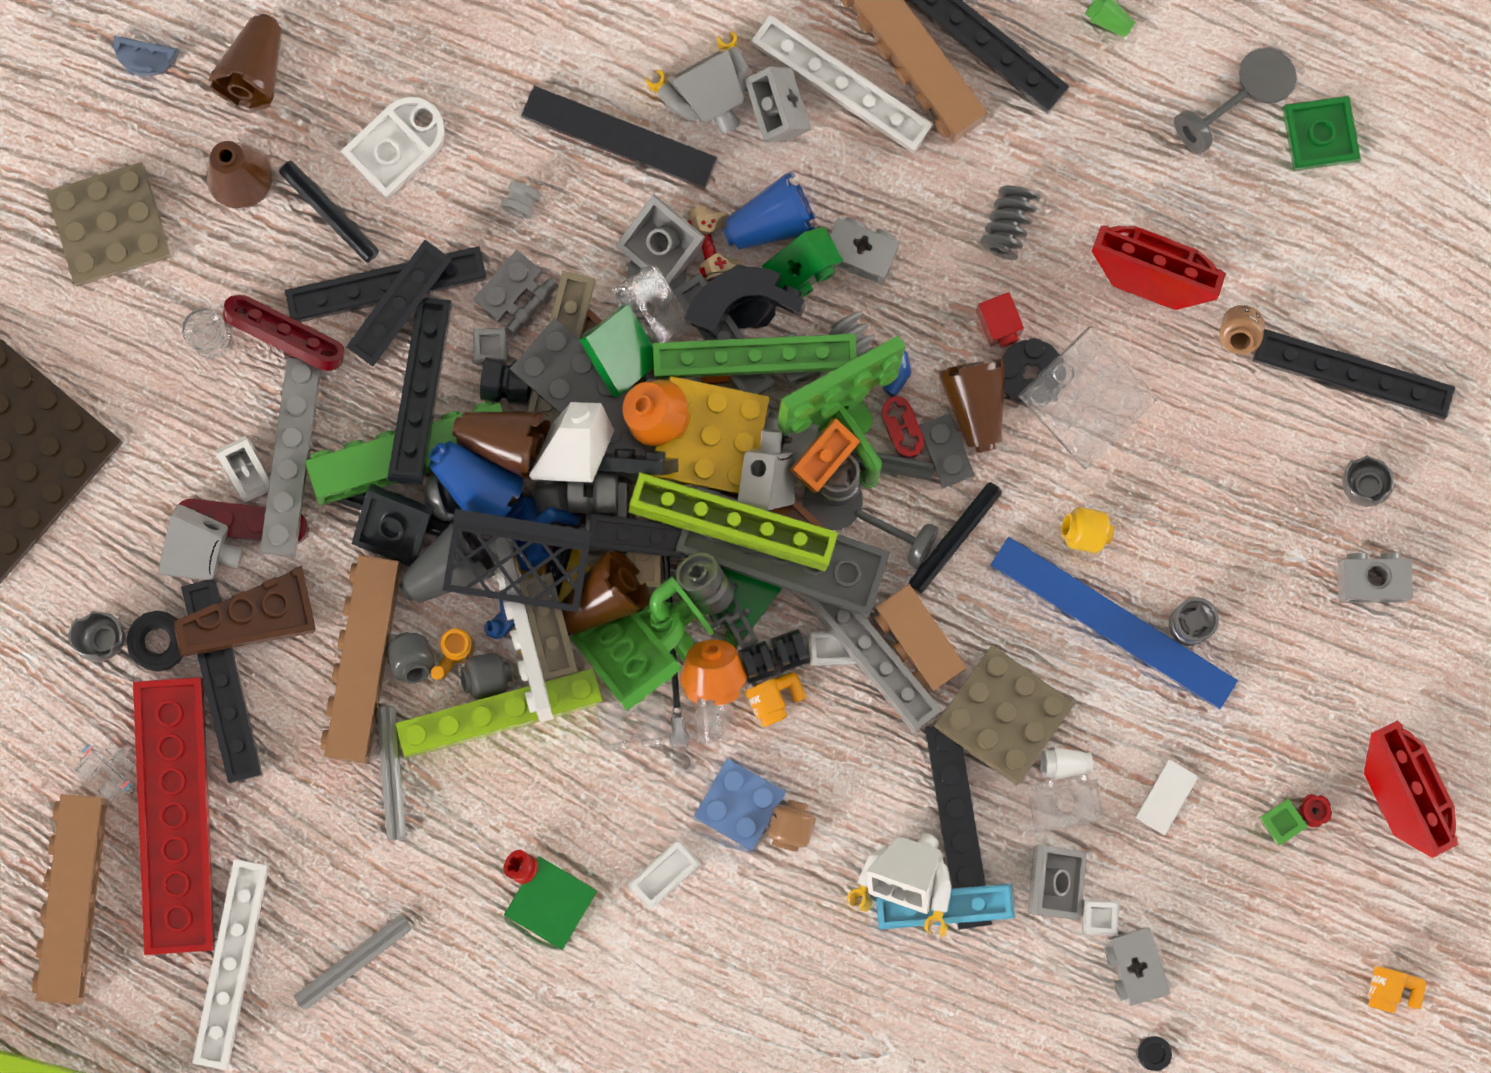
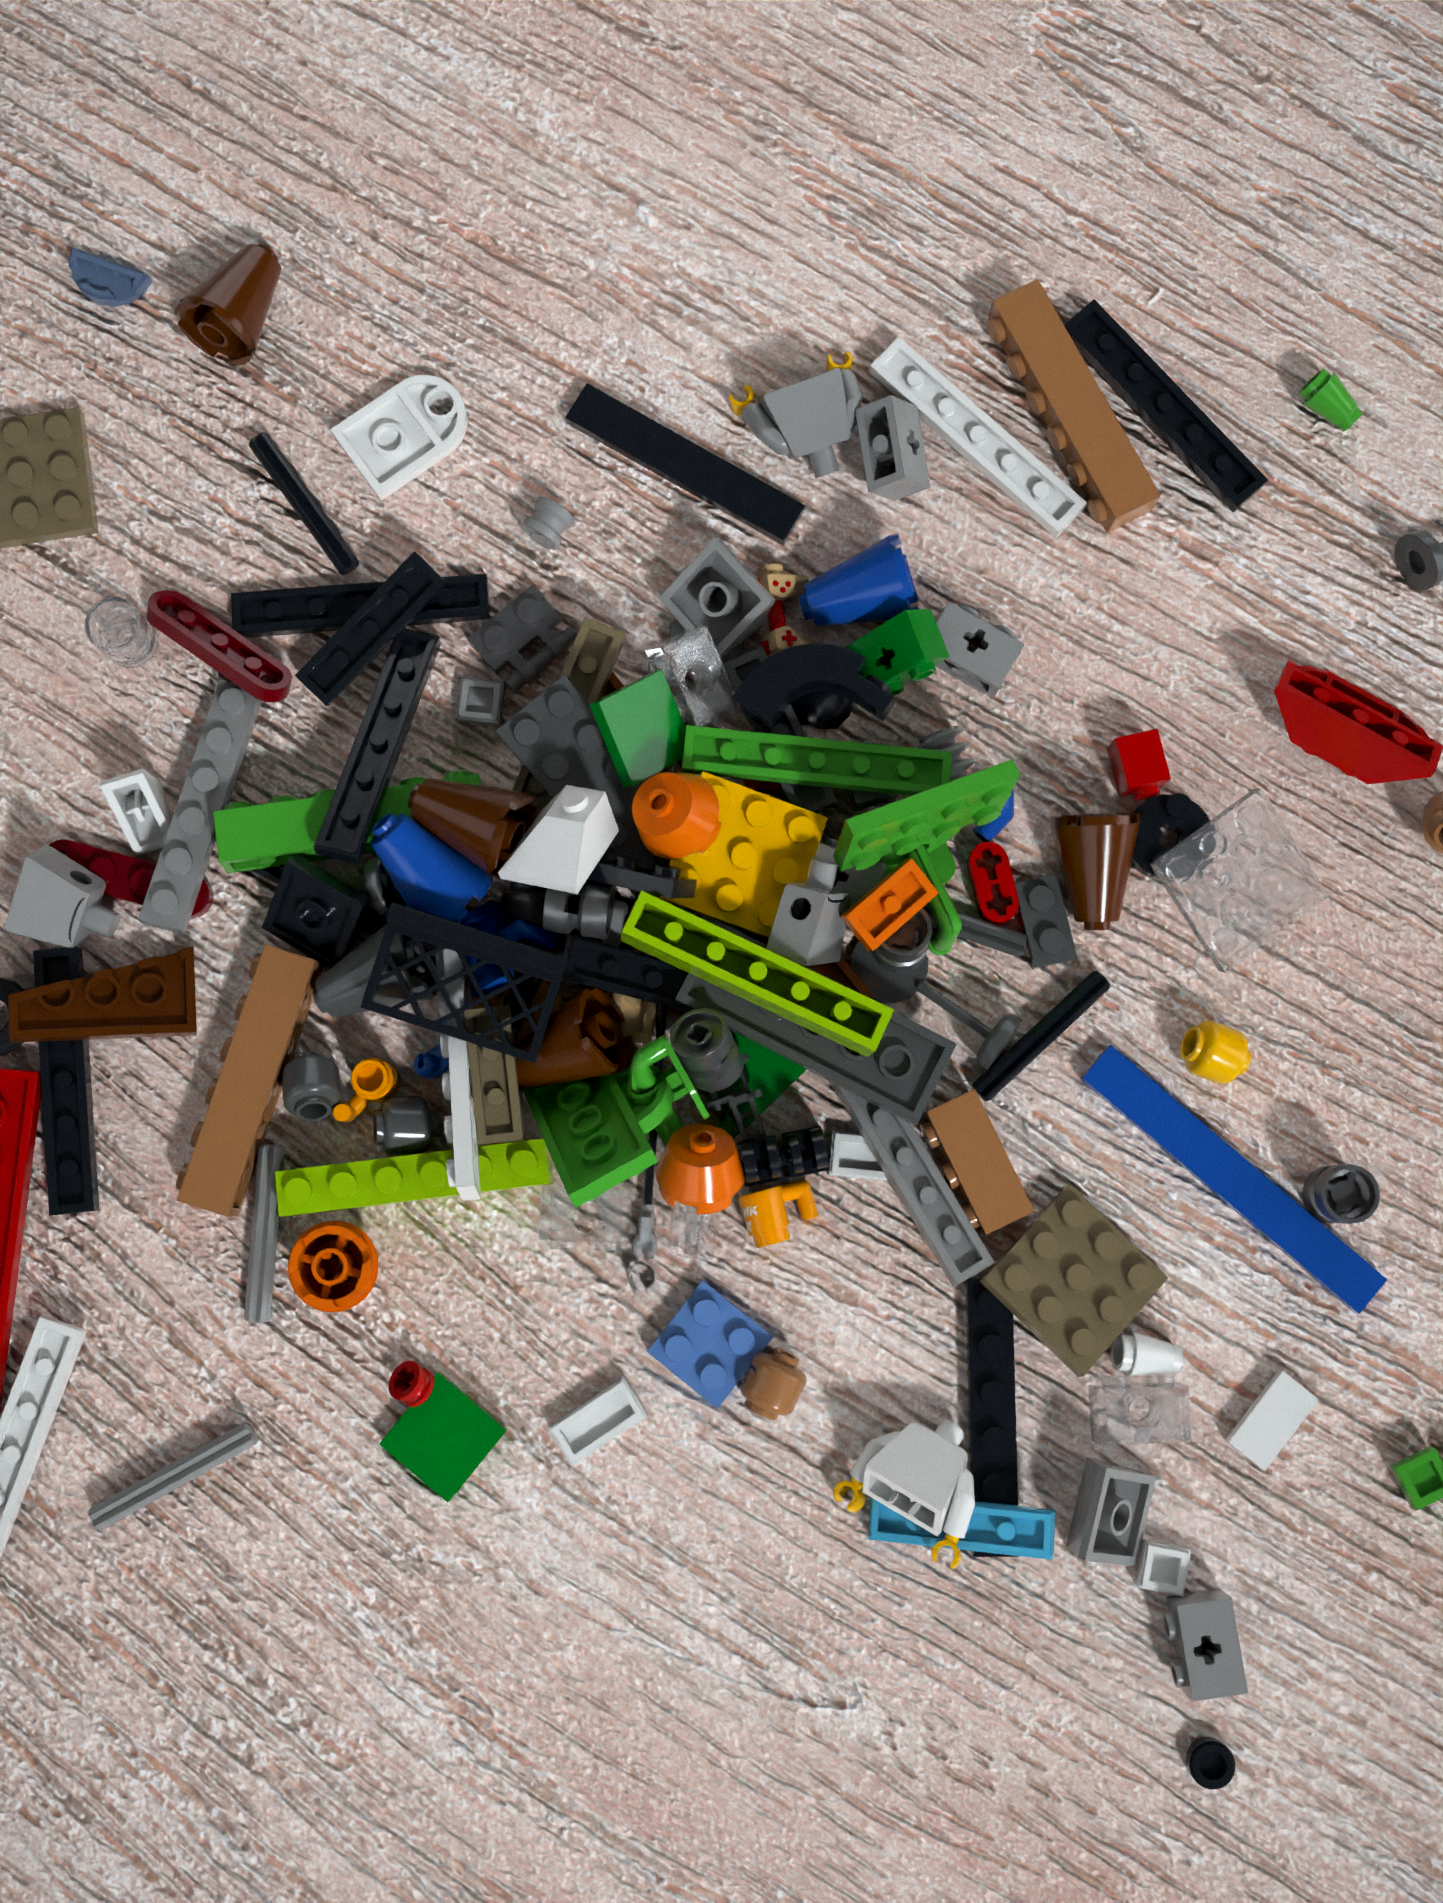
camera: 10 degrees right, 0 degrees up
reddish brown cone [206,141,272,209] -> none
black wheel [480,357,531,406] -> none
dark grey piece [980,185,1041,260] -> none
none -> orange cone [288,1221,379,1312]

